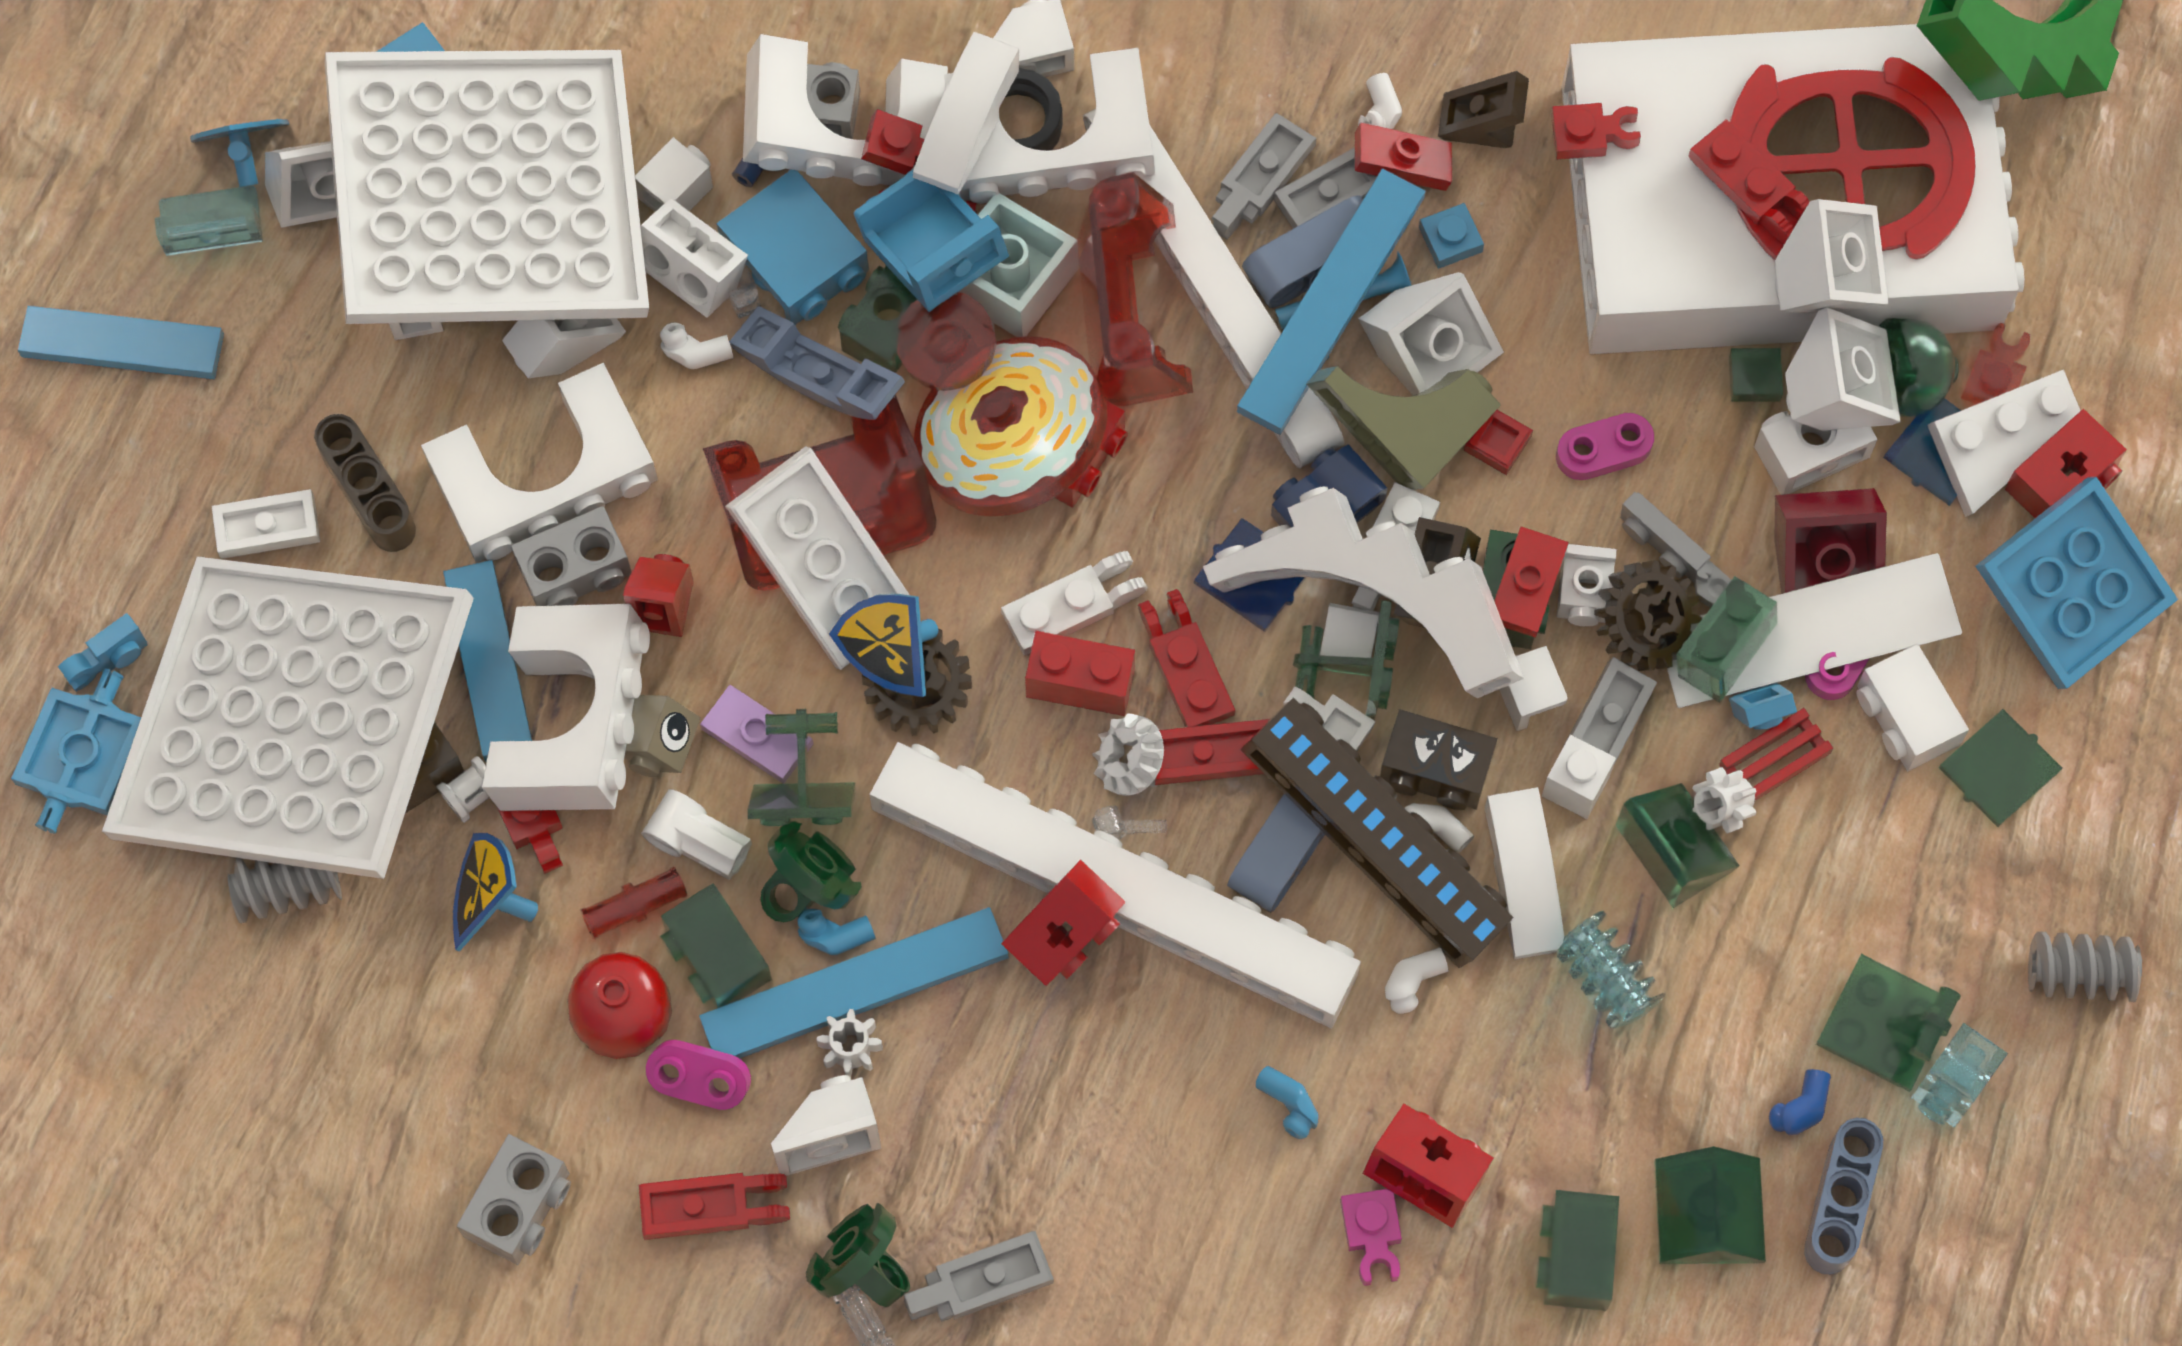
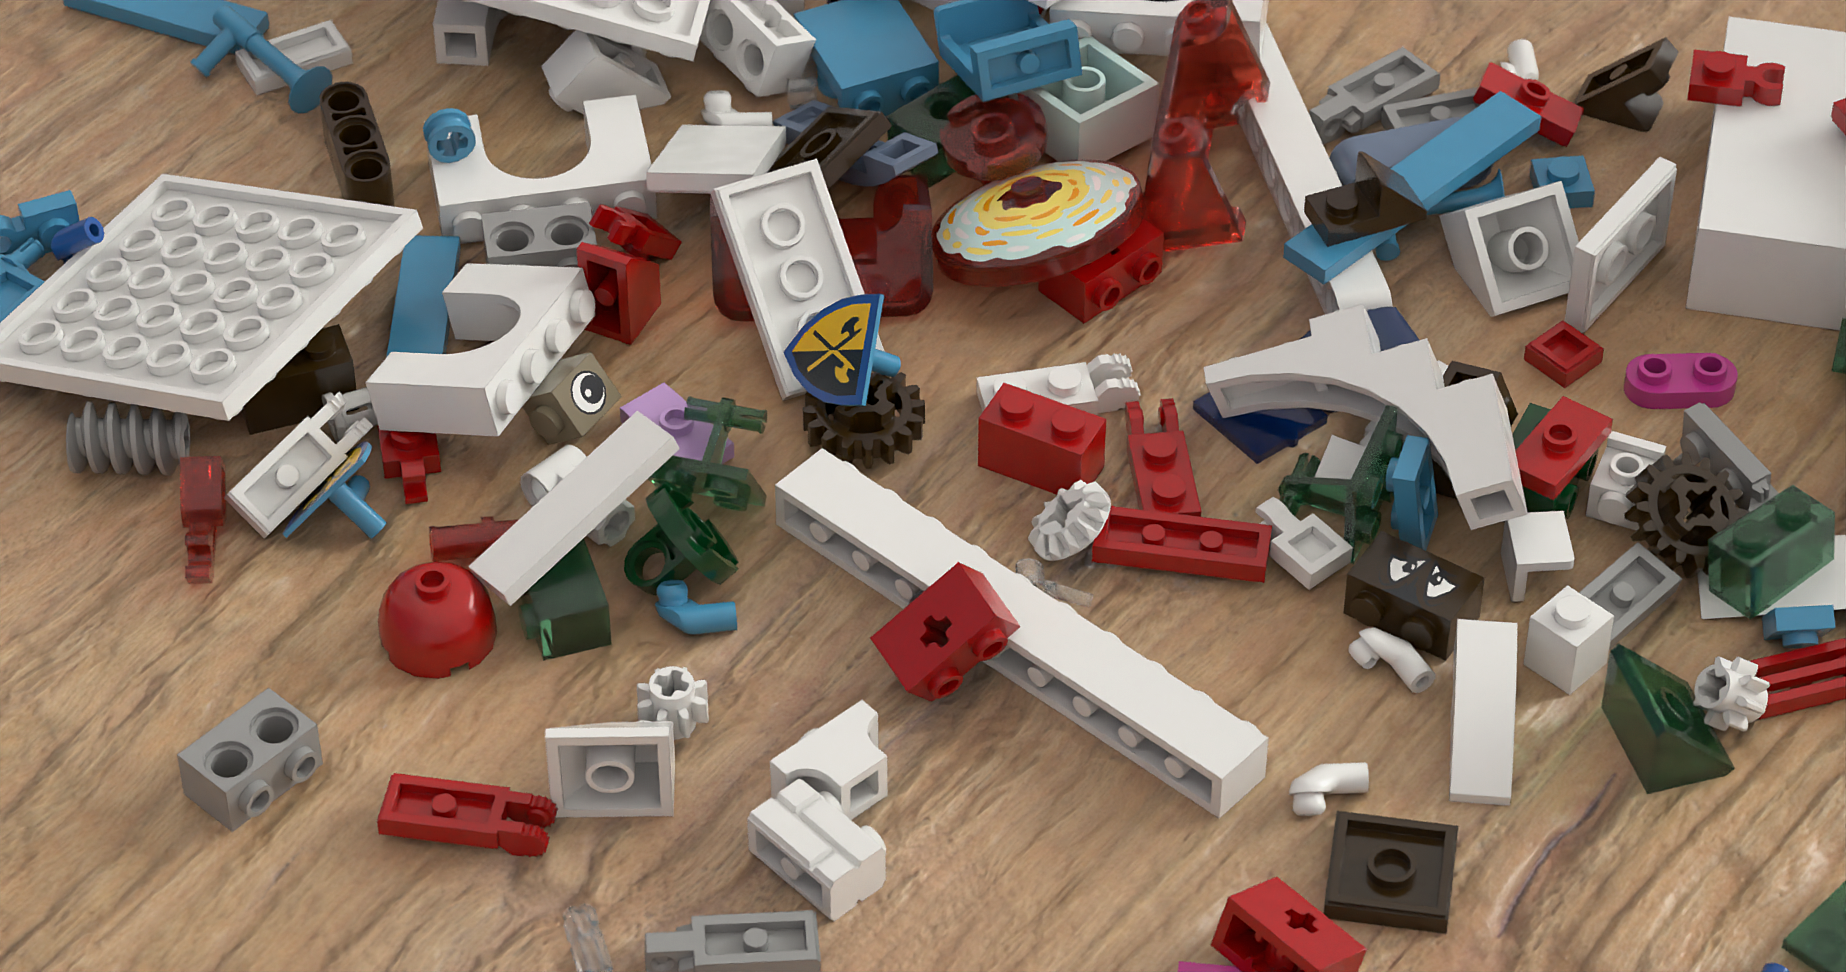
camera: 15 degrees right, 25 degrees down
white plate [212,489,320,559] -> none
dark pink plate [646,1040,751,1110] -> none
dark azure tile [699,907,1009,1059] -> none
dark green tile [806,1203,910,1307] -> none
sand blue beam [1227,794,1325,913] -> none
dark brown brick [1240,697,1514,968] -> none
dark azure arm [1256,1066,1319,1139] -> none
olive arch [1306,366,1501,490] -> none
clear light blue piece [1557,910,1666,1028] -> none
none -> blue arm [51,217,104,264]
none -> clear red piece [180,456,227,584]
none -> dark azure piece [190,5,333,113]
none -> white hinge [224,392,373,539]
none -> white tile [235,20,353,95]
none -> dark azure bush [423,108,476,163]
none -> white tile [468,411,680,606]
none -> red plate [588,205,682,260]
none -> white tile [646,125,786,194]
none -> white brick [747,779,886,921]
none -> dark brown tile [767,106,892,189]
none -> white brick [770,700,887,820]
none -> dark brown slope [1304,151,1428,247]
none -> dark brown tile [1323,811,1459,934]
none -> dark azure plate [1386,435,1438,551]
none -> white tile [1565,157,1677,333]

